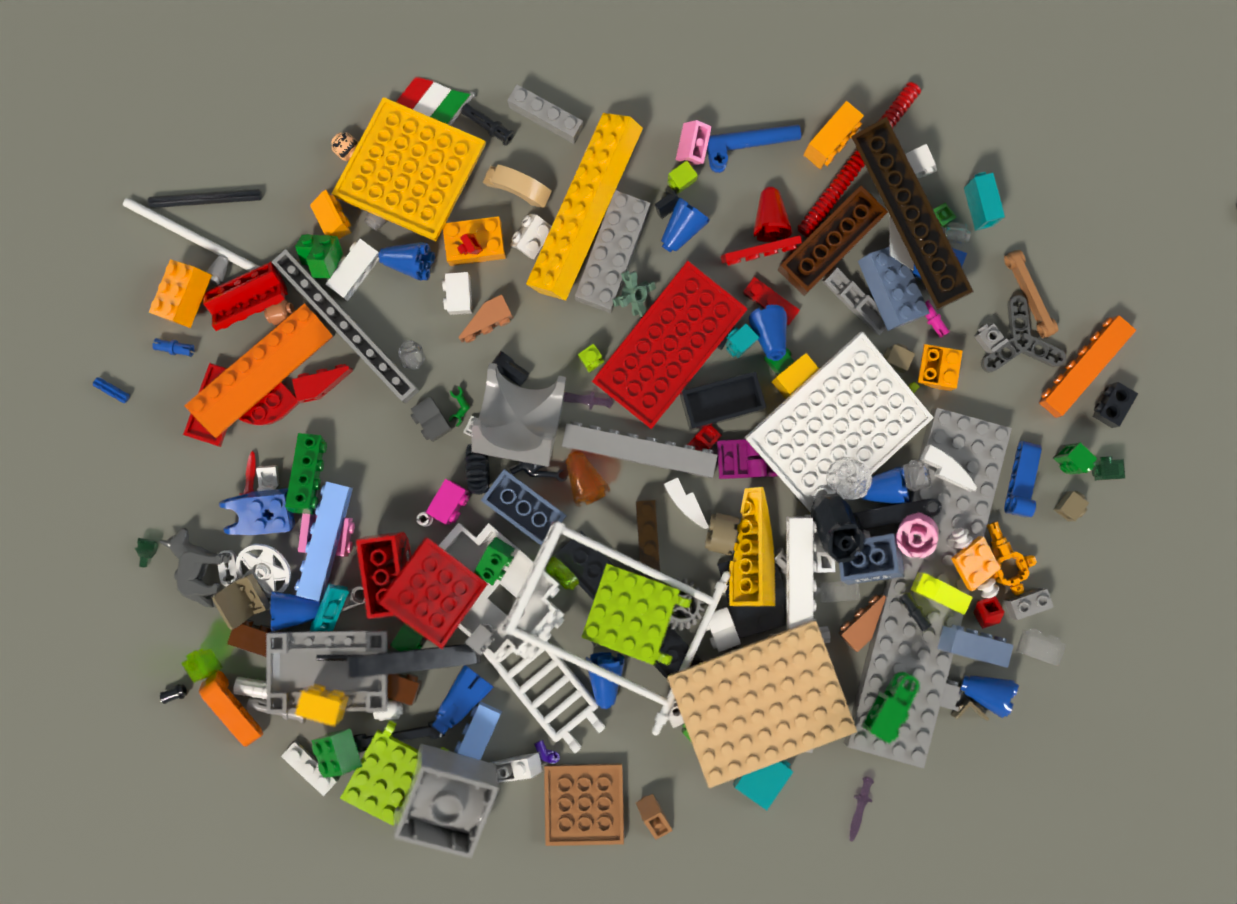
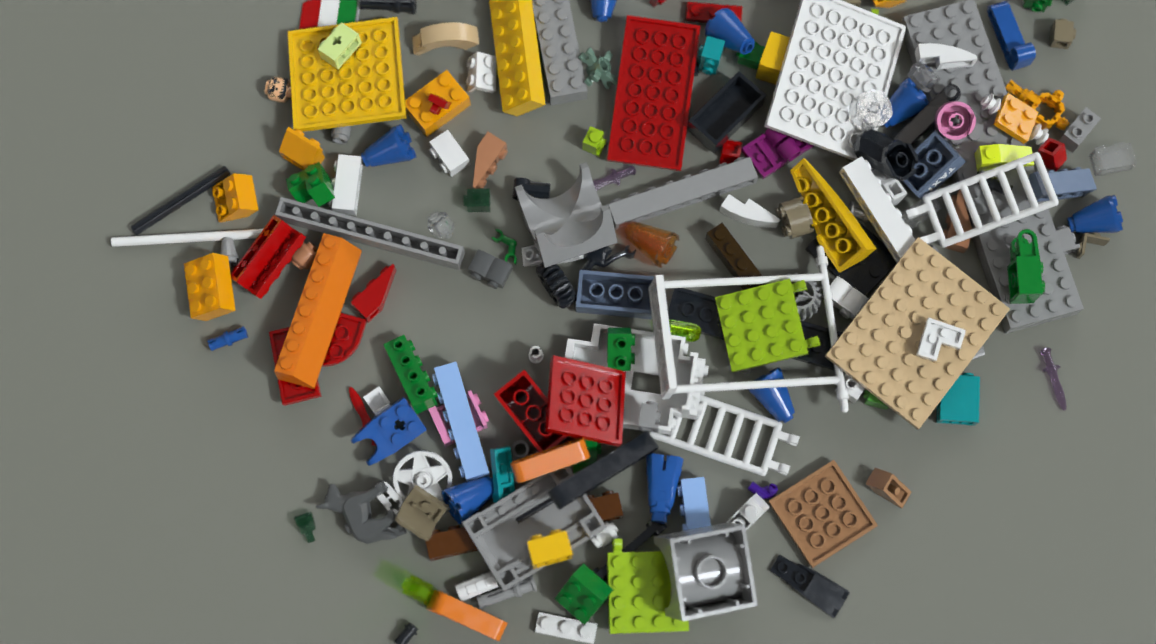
camera: 30 degrees left, 10 degrees down
blue axle [93,377,130,403] -> none
dark pink brick [425,479,471,525] -> none
none -> light orange slope [212,173,259,223]
none -> yellowish green brick [318,22,362,69]
none -> clear green brick [463,188,491,212]
none -> orange beam [510,437,590,483]
none -> black piece [770,555,850,618]
none -> white bar [906,152,1059,248]
none -> white plate [916,318,966,362]

